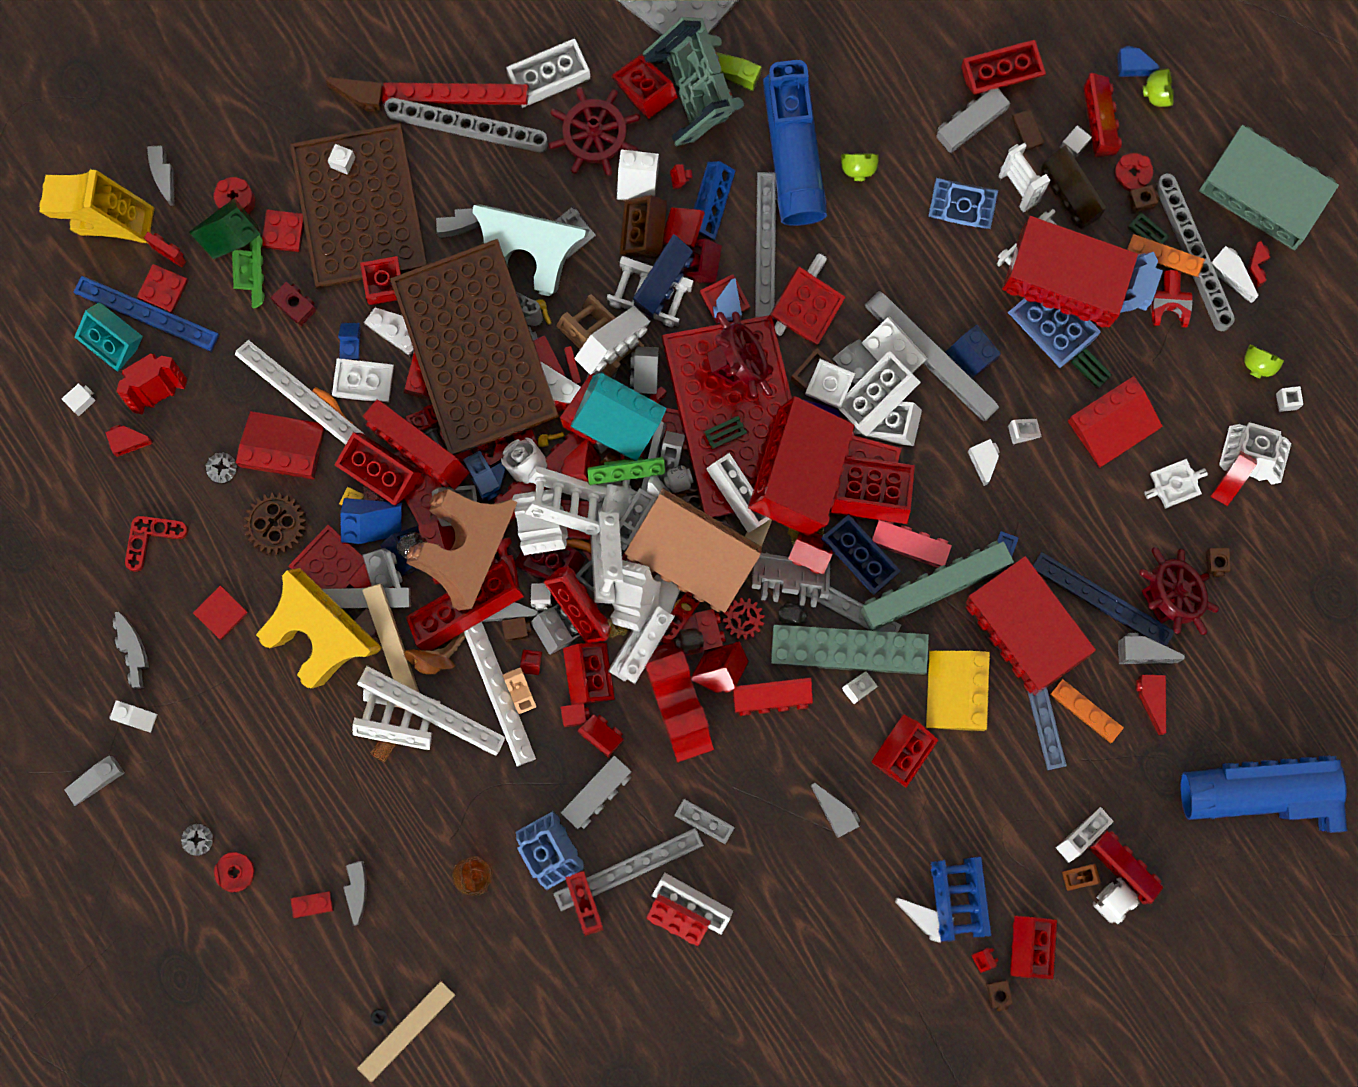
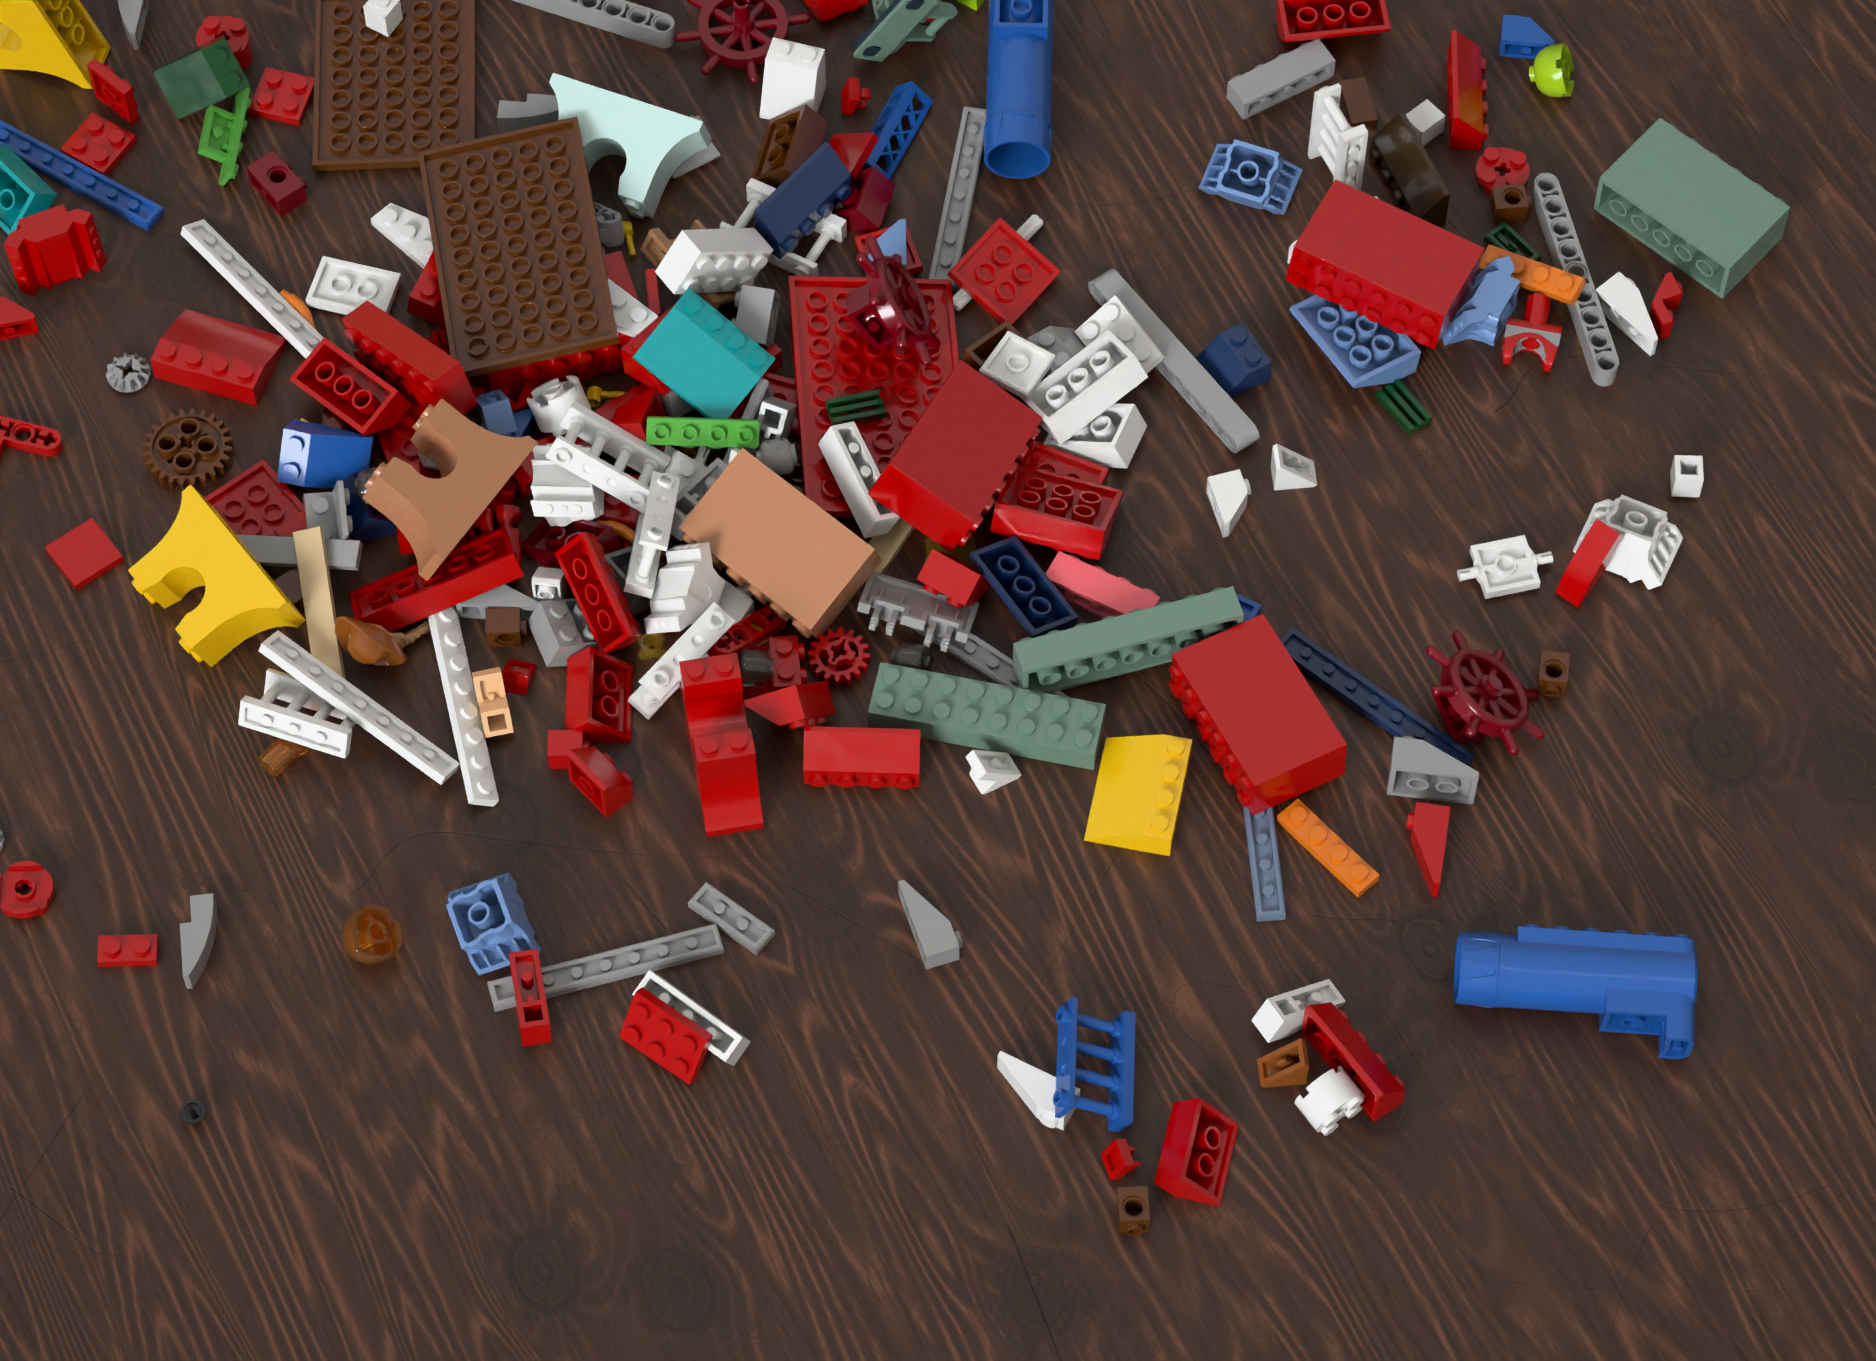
camera: 10 degrees right, 20 degrees down
blue slope [338,323,360,361] -> none
tan tile [357,981,455,1082] -> none
red slope [360,256,401,305] -> none
light grey brick [561,756,632,830] -> none
lime cylinder [841,154,879,181] -> none
red slope [871,714,938,788] -> none
red slope [1068,376,1163,468] -> none
lime cylinder [1244,344,1285,379] -> none

